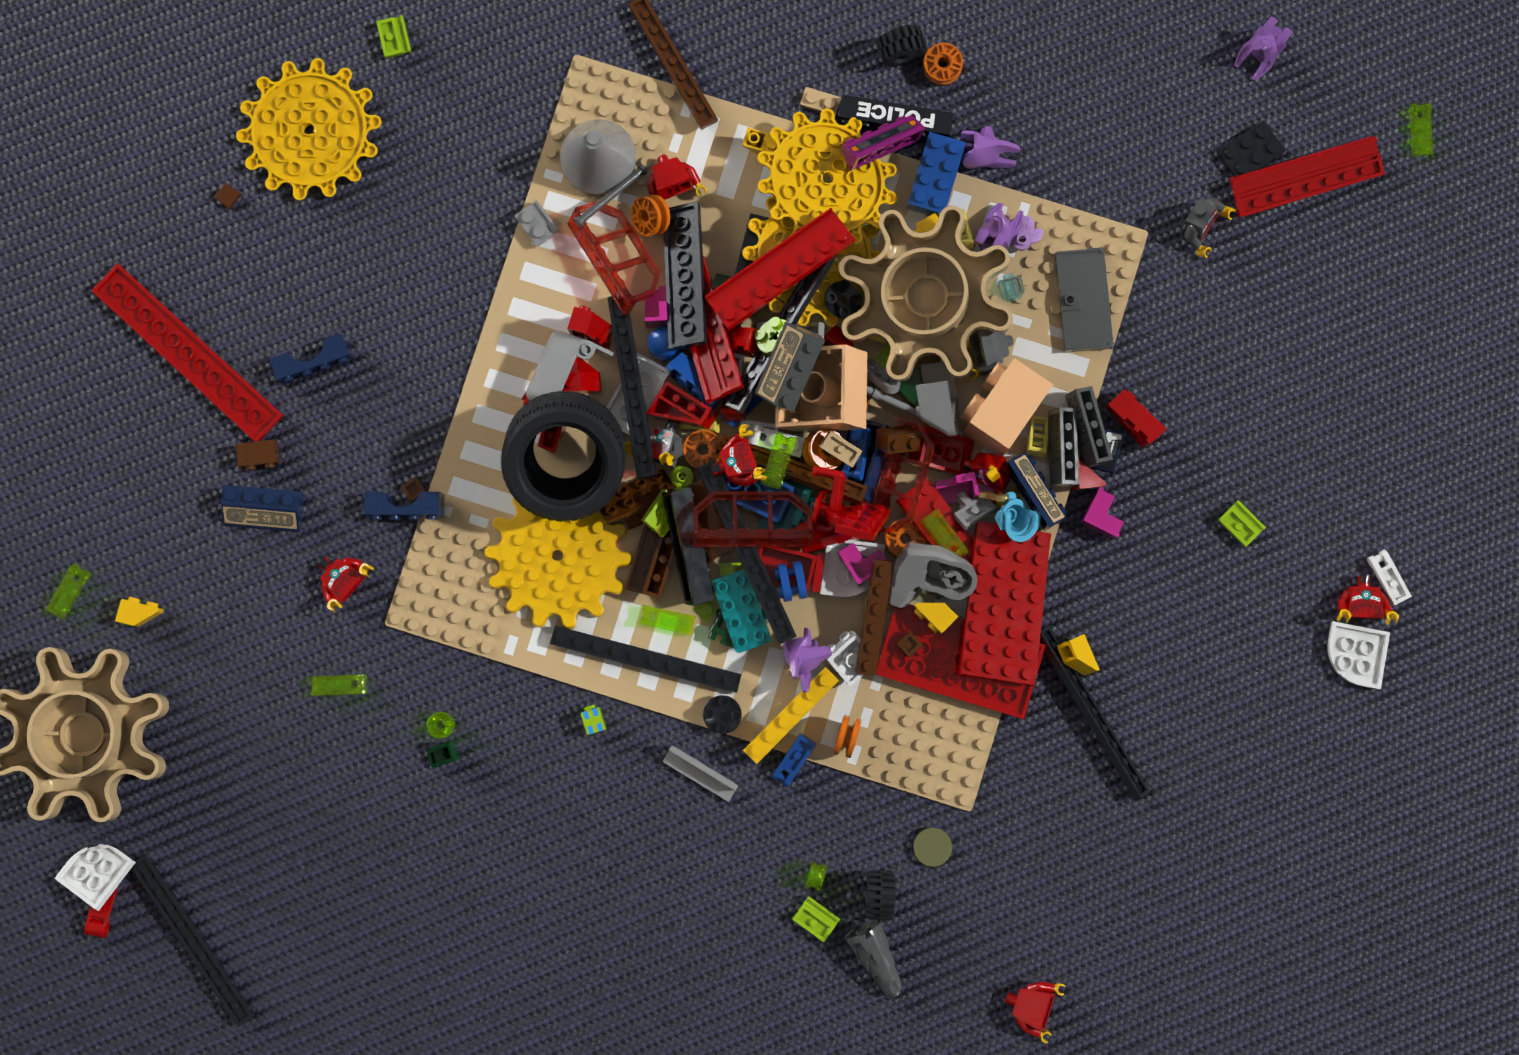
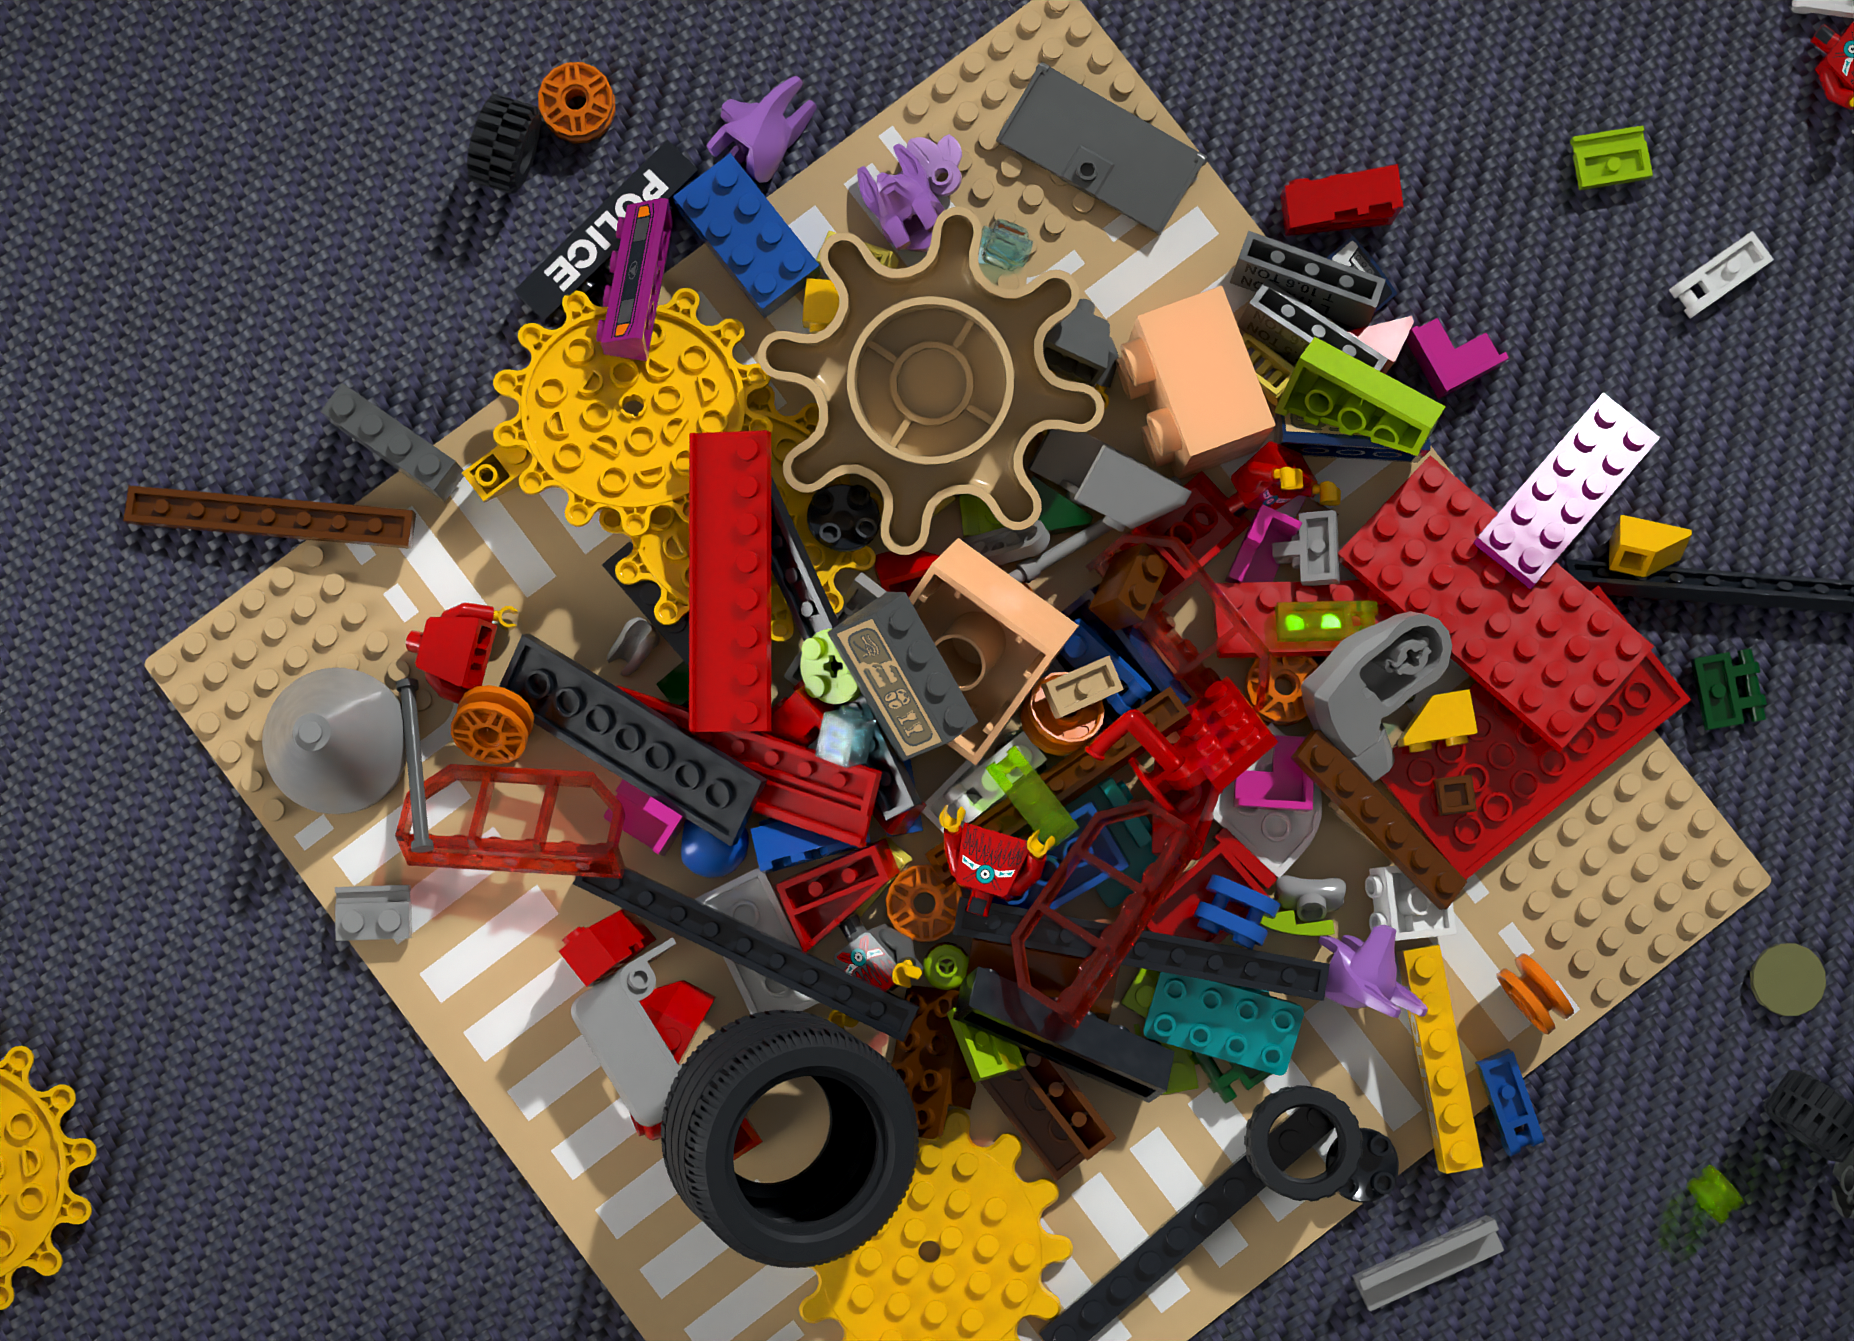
camera: 60 degrees left, 0 degrees up
clear neon green plate [639,605,696,635] -> none
lime plate [792,896,840,942] -> none
tan plate [800,87,841,117] -> none
medium azure helmet [978,489,1041,542] -> none
none -> dark grey brick [320,383,464,502]
none -> light grey piece [607,617,660,676]
none -> clear light blue brick [815,705,876,768]
none -> black tyre [1244,1085,1363,1202]
none -> lime slope [1259,910,1335,936]
none -> lime wedge [1274,337,1446,456]
none -> light grey piece [1274,875,1346,923]
none -> plate [1473,393,1660,589]
none -> white plate [1669,231,1774,319]
none -> dark green plate [1690,648,1767,731]

